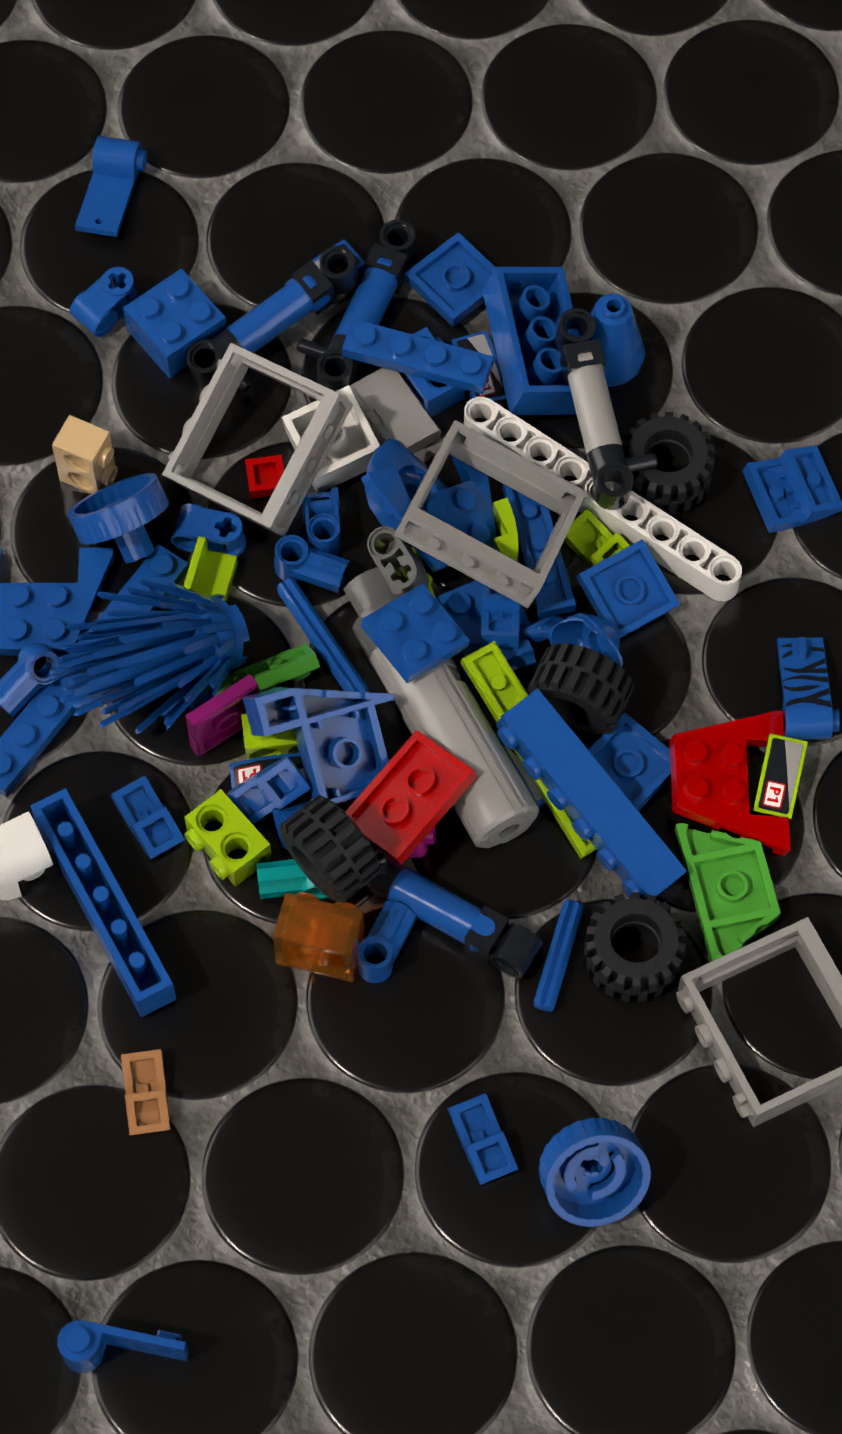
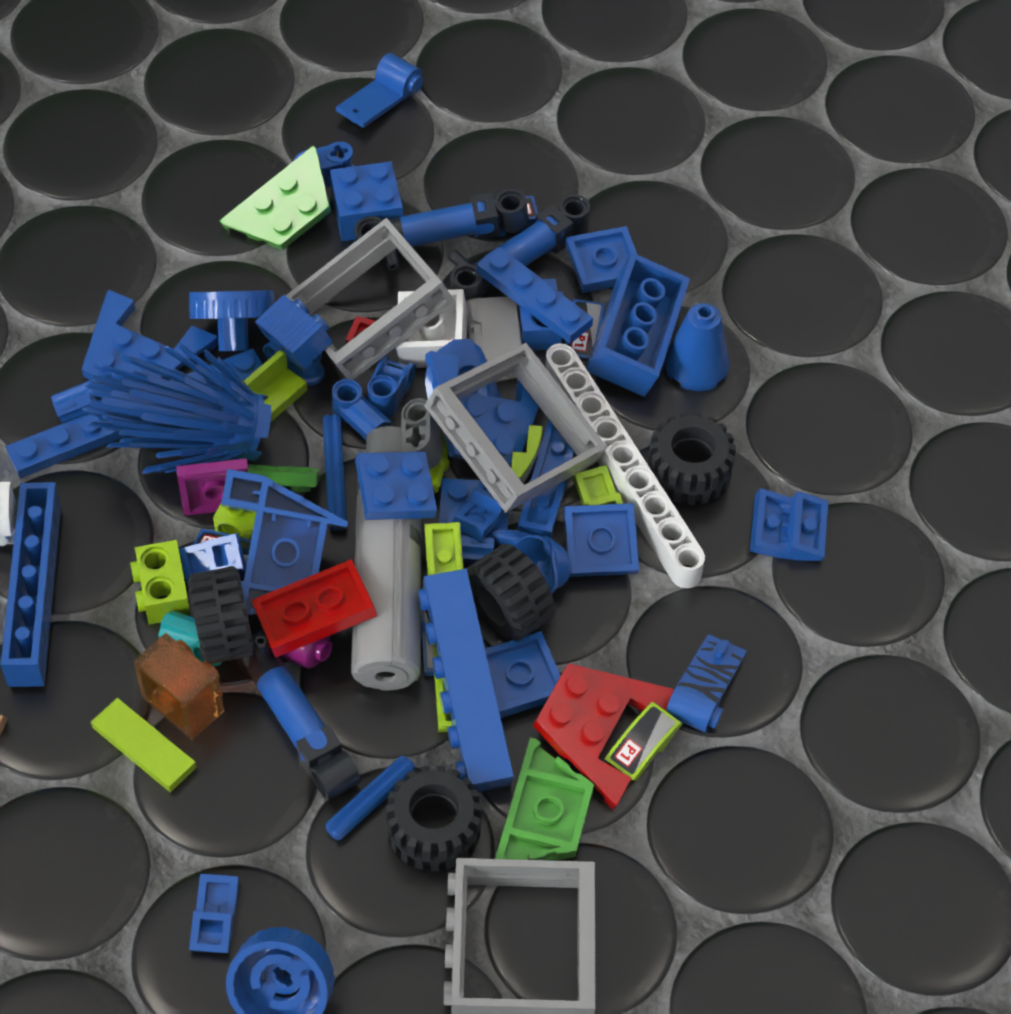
camera: 25 degrees right, 10 degrees down
tan brick [52,415,118,494] -> none
blue slope [110,775,185,860] -> none
blue piece [357,901,417,983] -> none
black piece [555,308,658,510] -> none
none -> lime tile [91,698,197,793]
none -> wing [219,146,331,250]
none -> blue brick [255,295,332,368]

